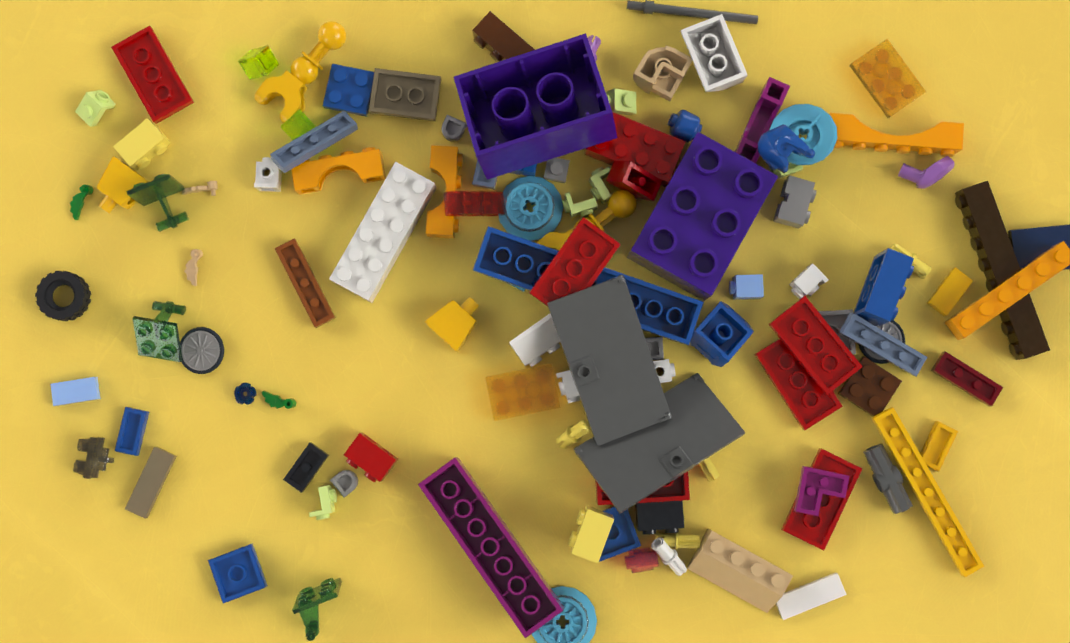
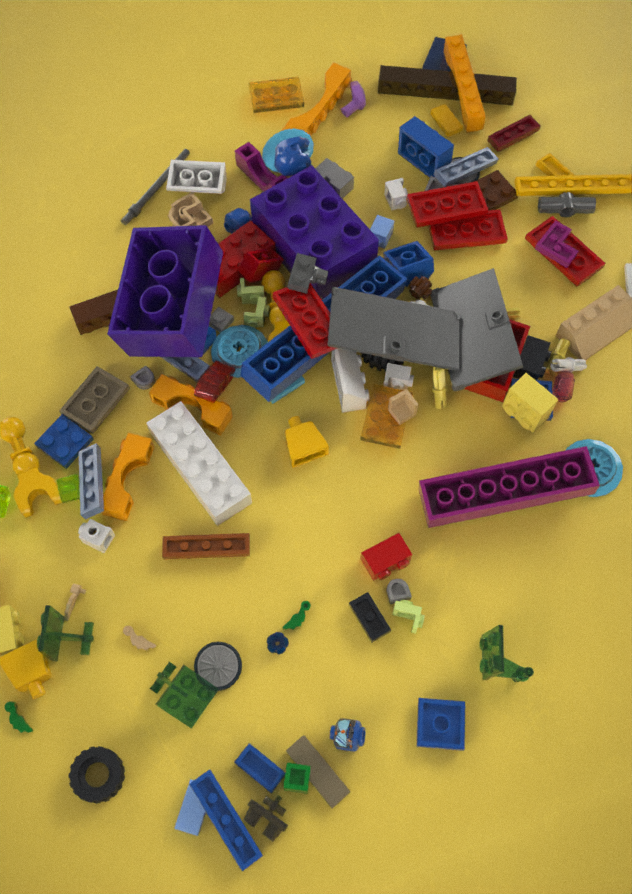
camera: 65 degrees left, 20 degrees down
none -> blue plate [189,770,263,871]
none -> green panel [283,763,311,794]
none -> dark grey hinge [287,253,328,293]
none -> head [330,718,366,752]
none -> tan panel [388,389,418,425]
none -> reddish brown gear [409,276,433,300]

